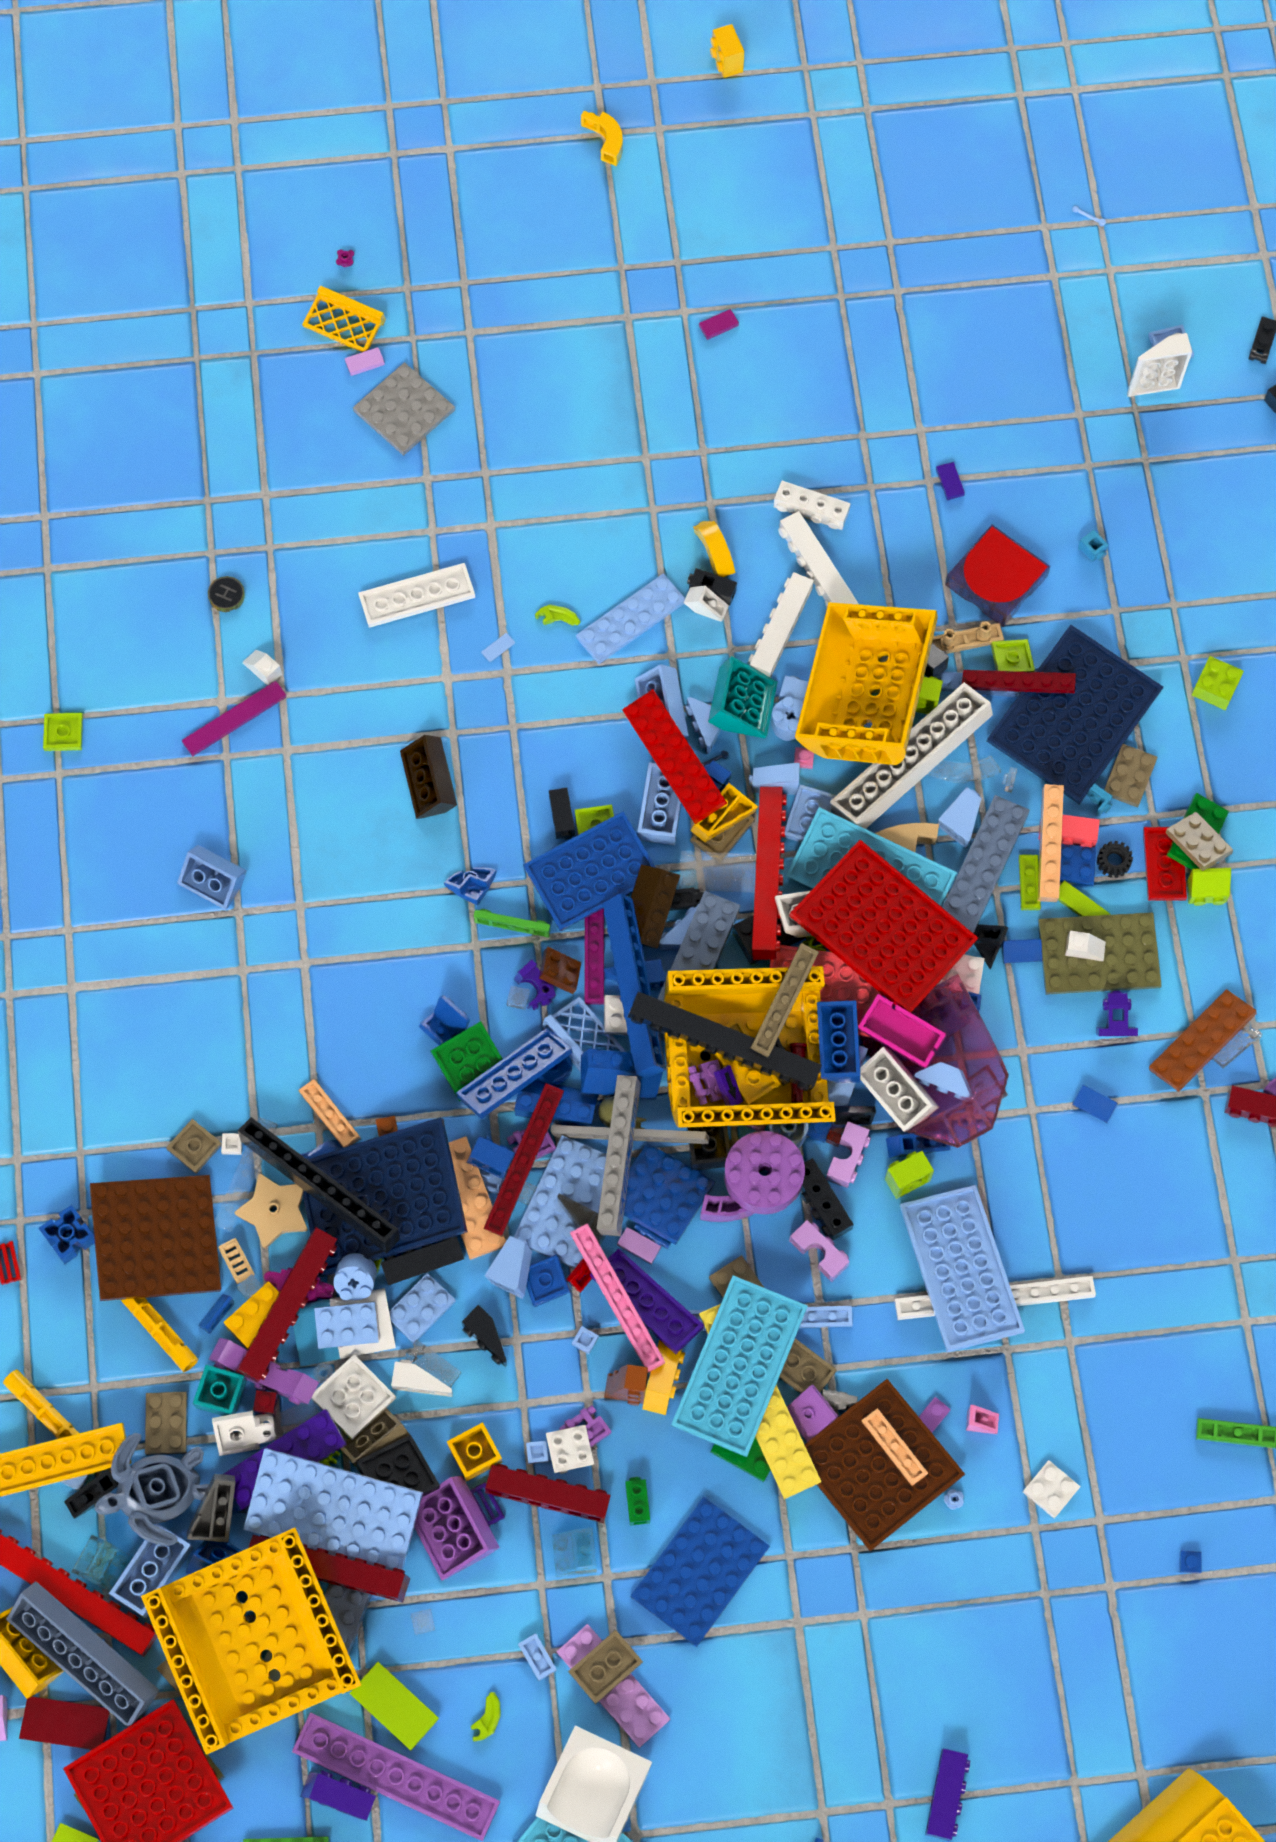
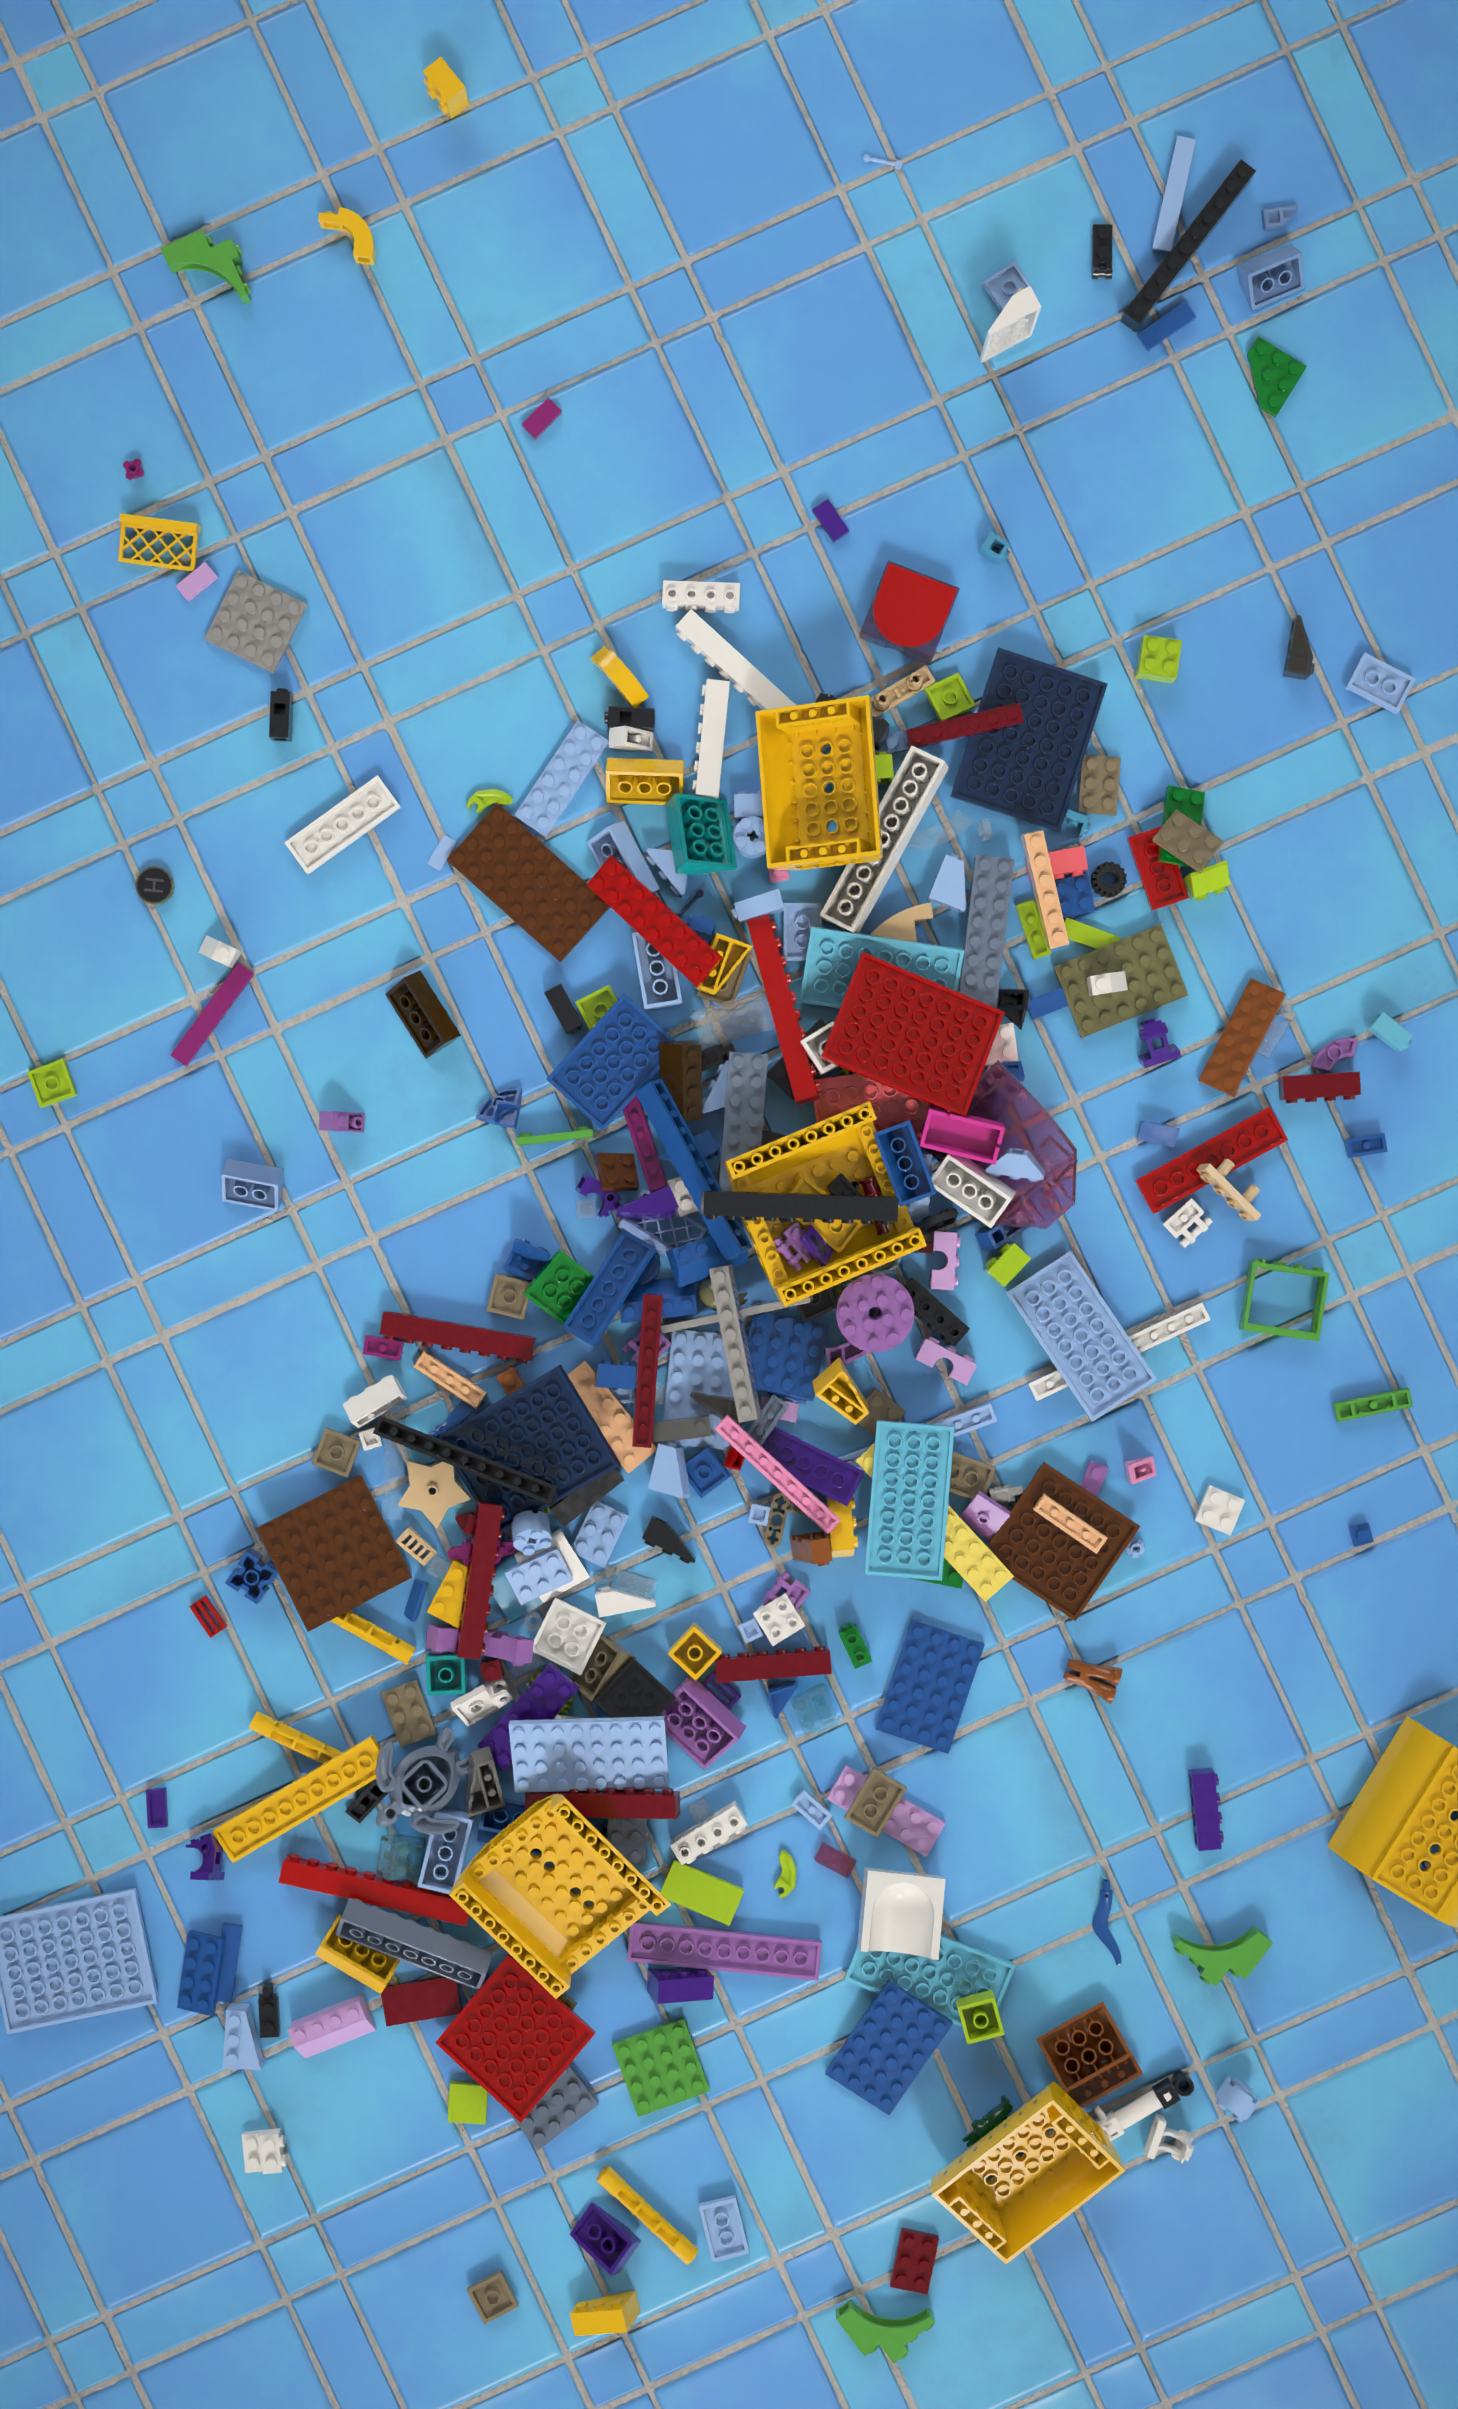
camera: 15 degrees left, 20 degrees up
dark tan plate [750,943,819,1057] -> none
none -> bright green arch [160,230,251,304]
none -> black brick [269,688,293,742]
none -> medium lavender slope [319,1111,365,1133]
none -> white brick [342,1375,408,1428]
none -> magenta plate [362,1335,404,1361]
none -> dark red brick [379,1311,537,1364]
none -> reddish brown plate [446,803,611,963]
none -> dark red tile [455,1512,475,1535]
none -> dark tan plate [486,1273,531,1320]
none -> yellow slope [606,758,684,805]
none -> dark purple slope [614,1186,679,1221]
none -> dark grey slope [653,1415,712,1442]
none -> white brick [670,1801,747,1865]
none -> sand blue plate [747,1394,789,1446]
none -> dark tan beam [764,1492,826,1547]
none -> blue slope [768,1681,798,1719]
none -> yellow wedge [812,1357,869,1425]
none -> clear pink plate [814,1842,857,1878]
none -> dark orange piece [1063,1659,1123,1704]
none -> red plate [1134,1106,1288,1214]
none -> white plate [1162,1198,1213,1248]
none -> tan plate [1196,1159,1261,1221]
none -> bright green window [1239,1258,1329,1341]

